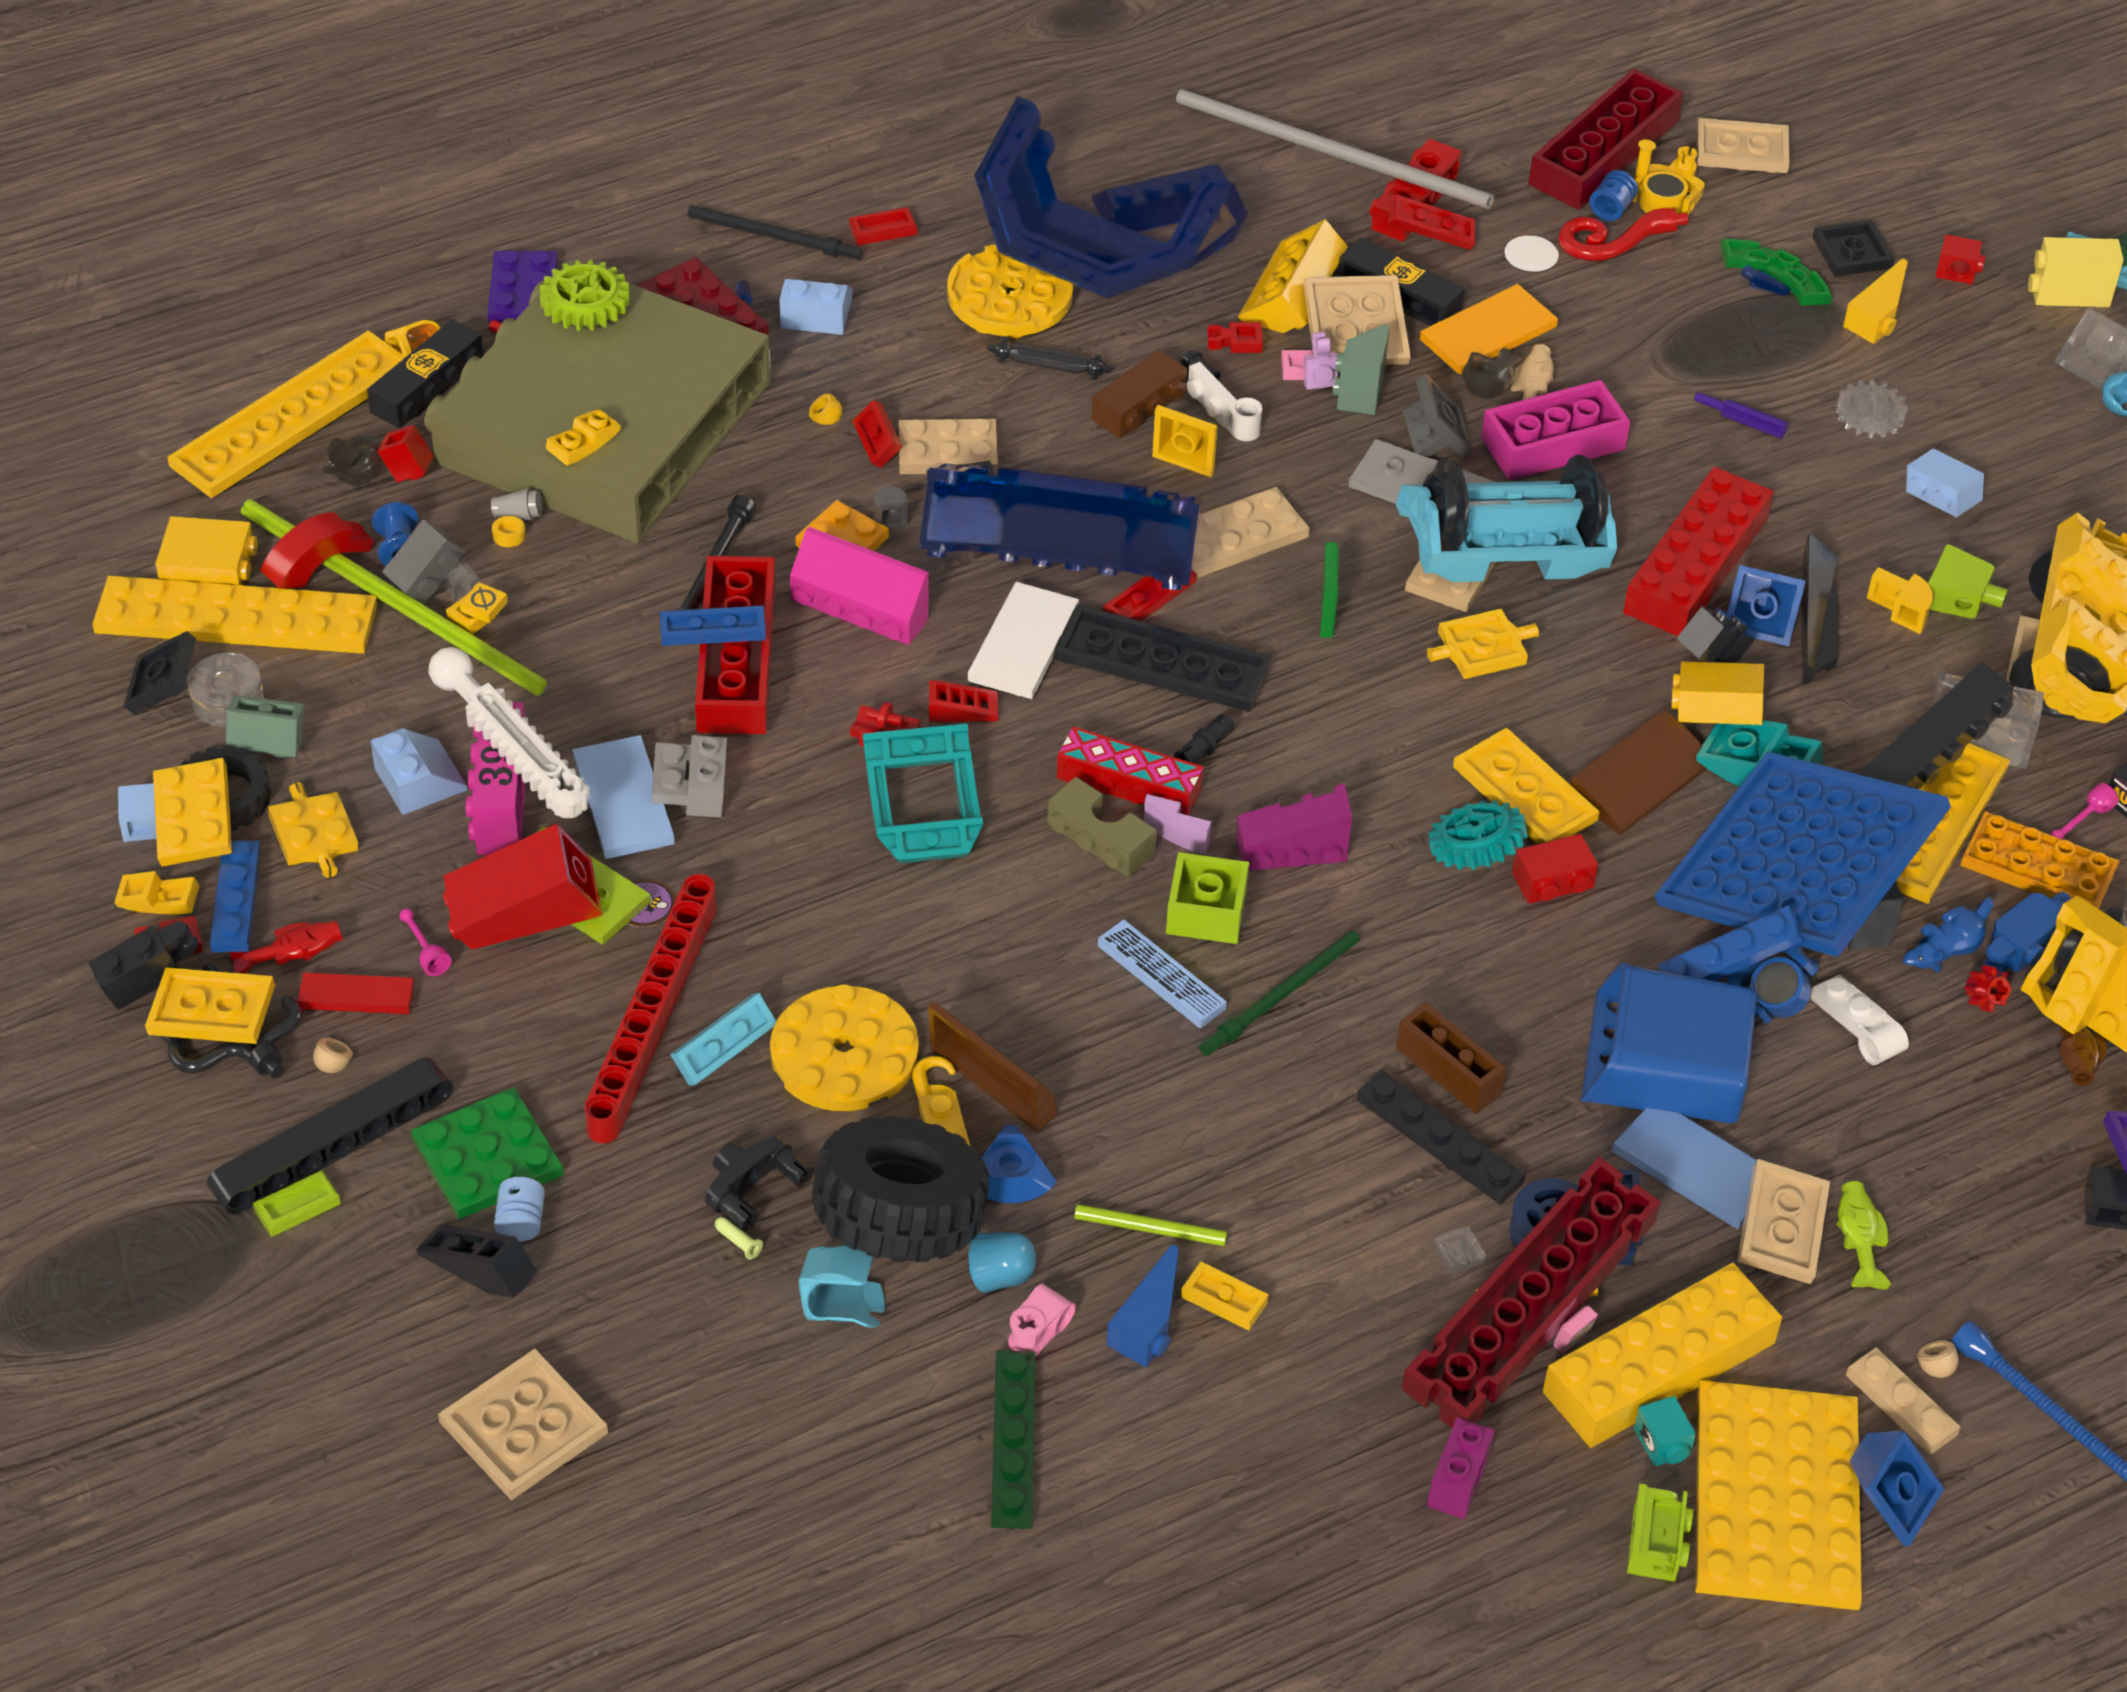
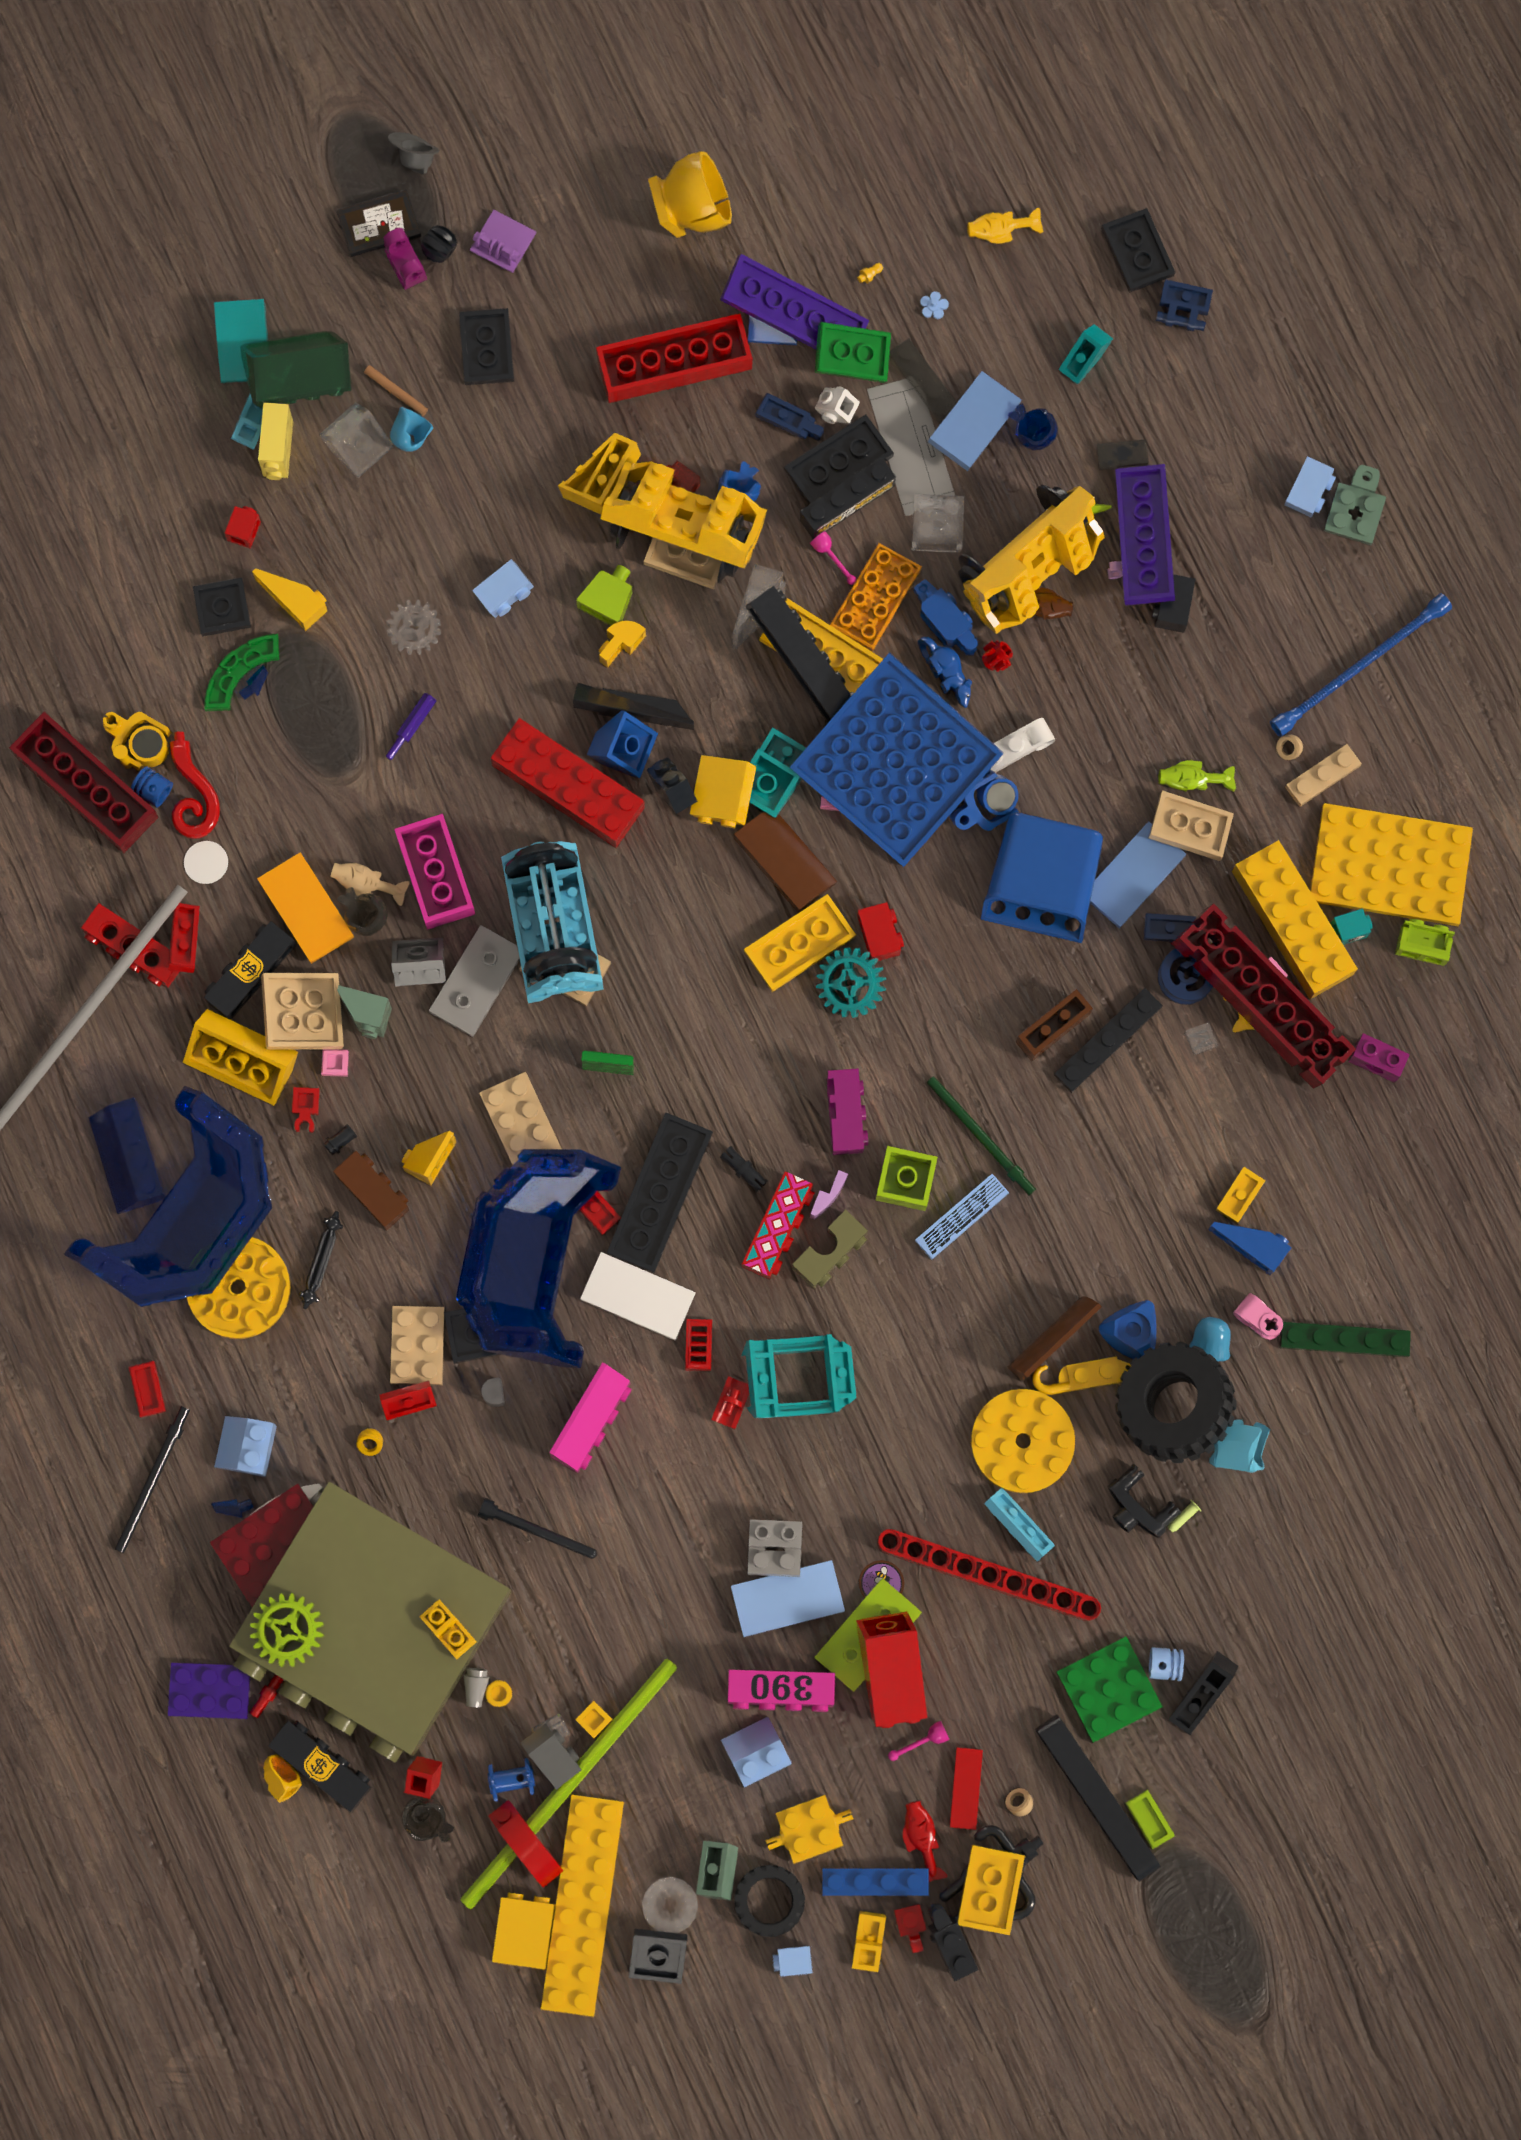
camera: 90 degrees left, 30 degrees up
yellow plate [153,758,232,867] -> none
yellow plate [167,330,405,499] -> none
white gear [428,647,590,819] -> none
tan plate [438,1349,608,1500] -> none
yellow tile [460,582,508,623] -> none
blue plate [660,606,766,646] -> none
red brick [695,556,776,734] -> none
light orange plate [795,500,889,551] -> none
lime bar [1074,1204,1227,1247] -> none
white plate [1187,362,1262,441] -> none
lavender plate [1303,331,1338,390] -> none
yellow plate [1427,609,1539,679] -> none
blue plate [1658,905,1804,981] -> none
tan plate [1697,118,1789,173] -> none
blue slope [1850,1431,1945,1546] -> none

